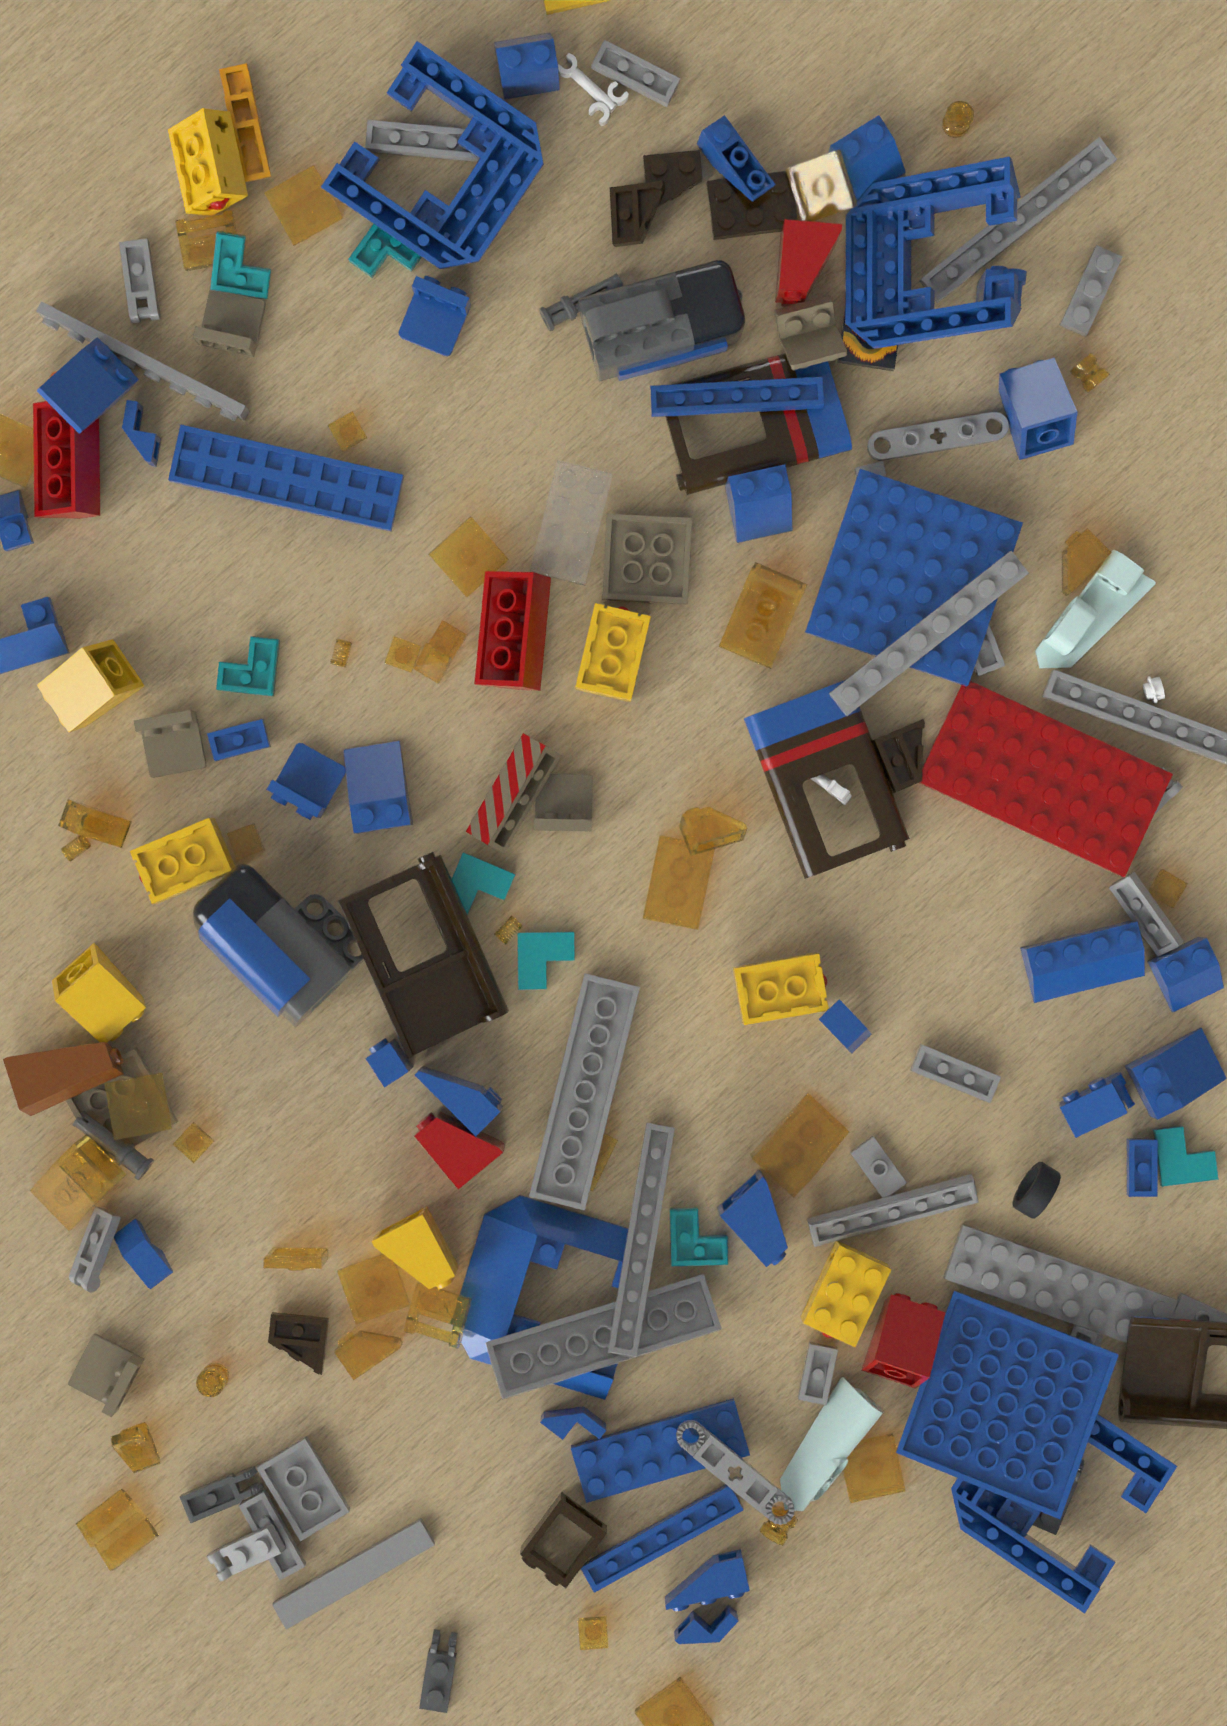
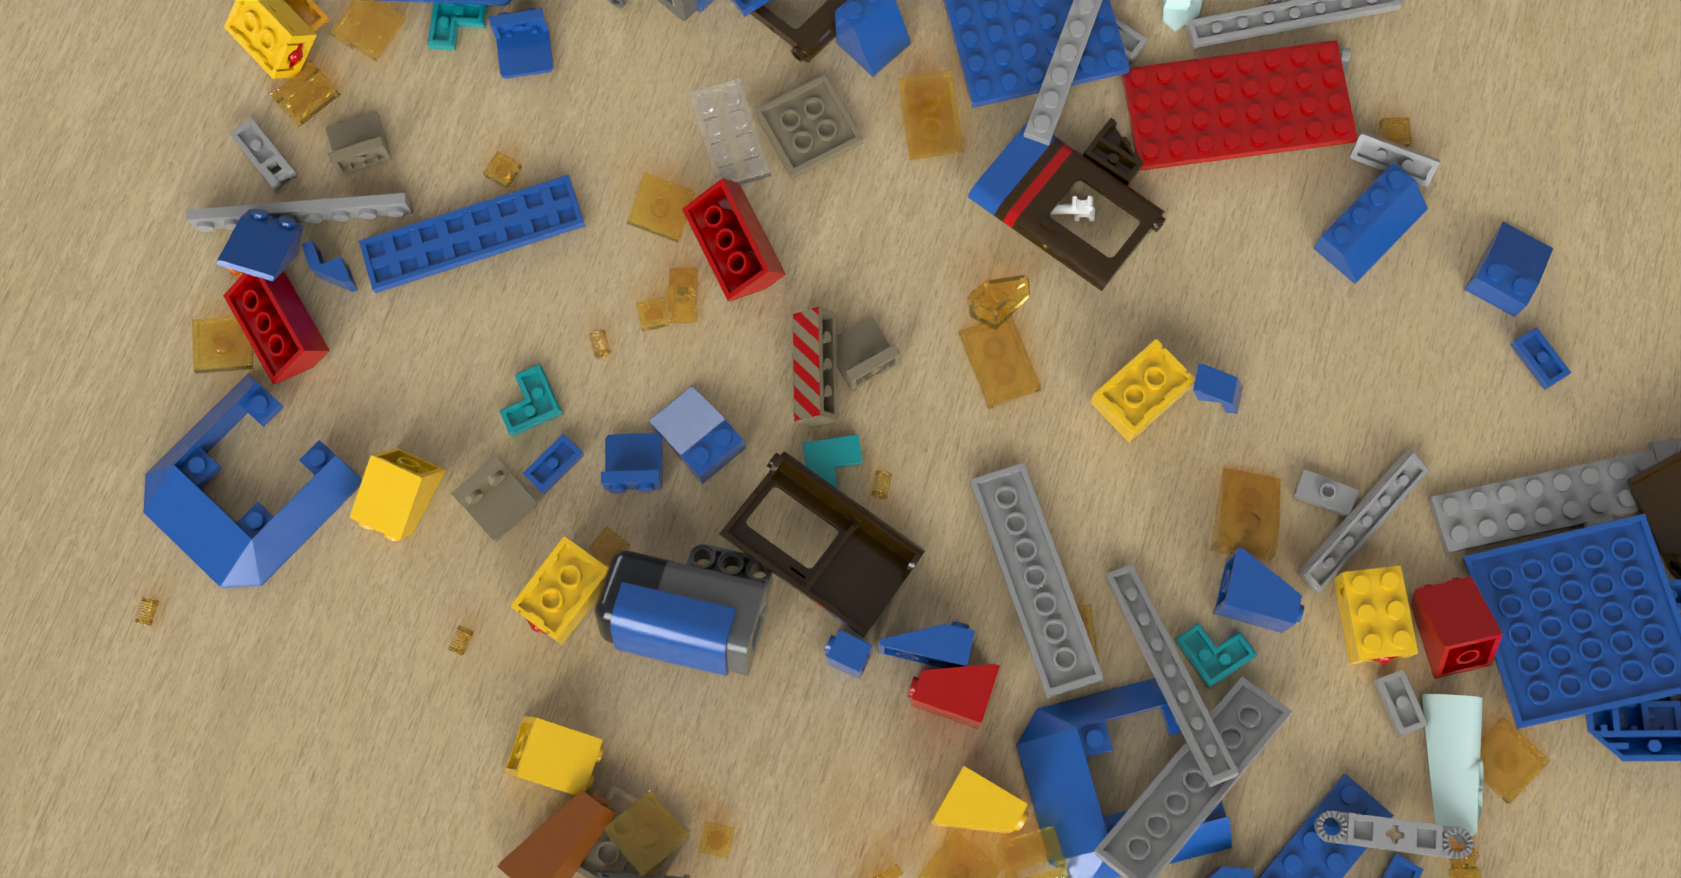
camera: 25 degrees left, 15 degrees down
clear yellow slope [58,799,132,848] -> none
teal tile [210,230,271,299] -> none
teal tile [517,932,575,990] -> none
yellow piece [575,603,651,702] -> none
light grey plate [910,1044,1001,1103] -> none
black tyre [1012,1162,1061,1219] -> none
blue hinge [1059,1072,1135,1138] -> none
blue slope [1147,937,1224,1012] -> none
teal tile [1153,1126,1219,1187] -> none

